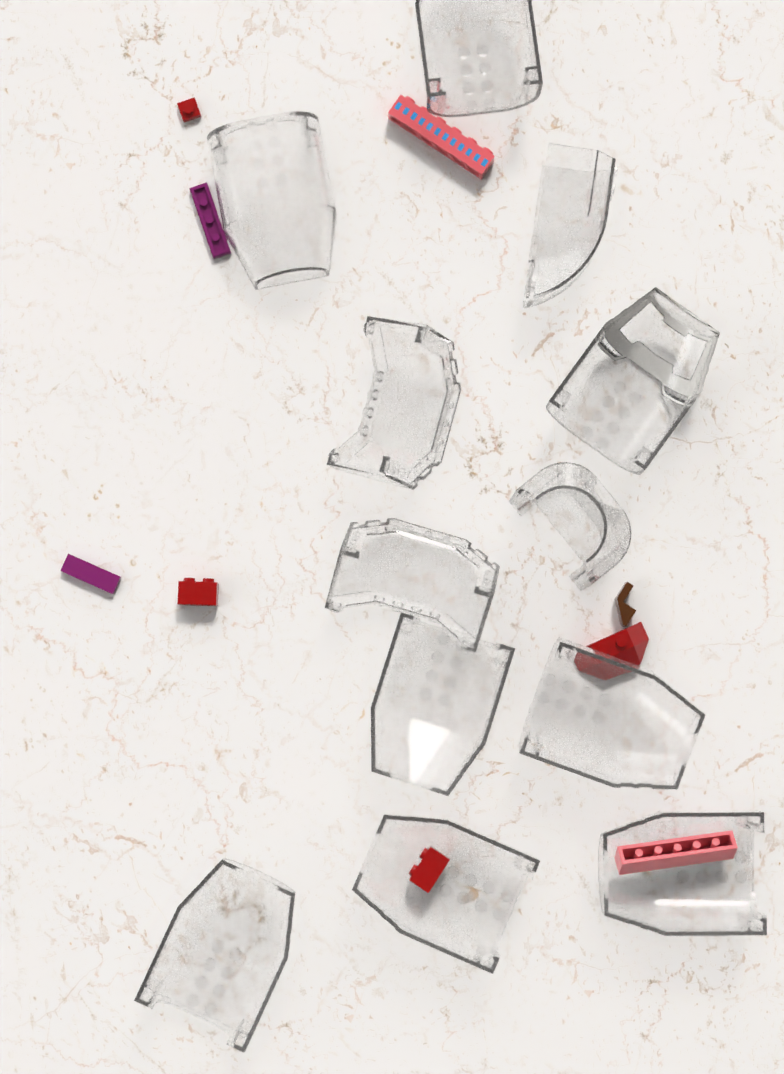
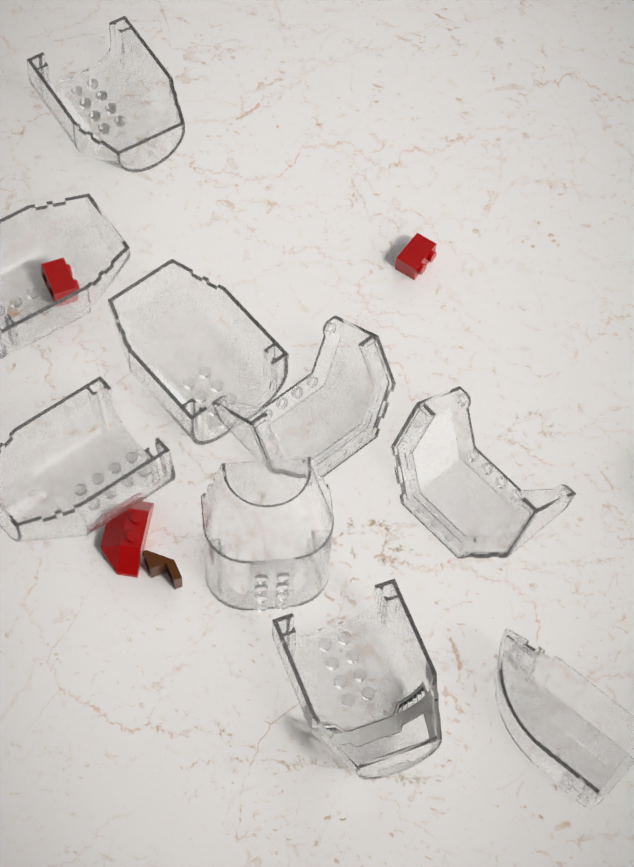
camera: 120 degrees right, 25 degrees down
magenta tile [60,554,121,594] -> none

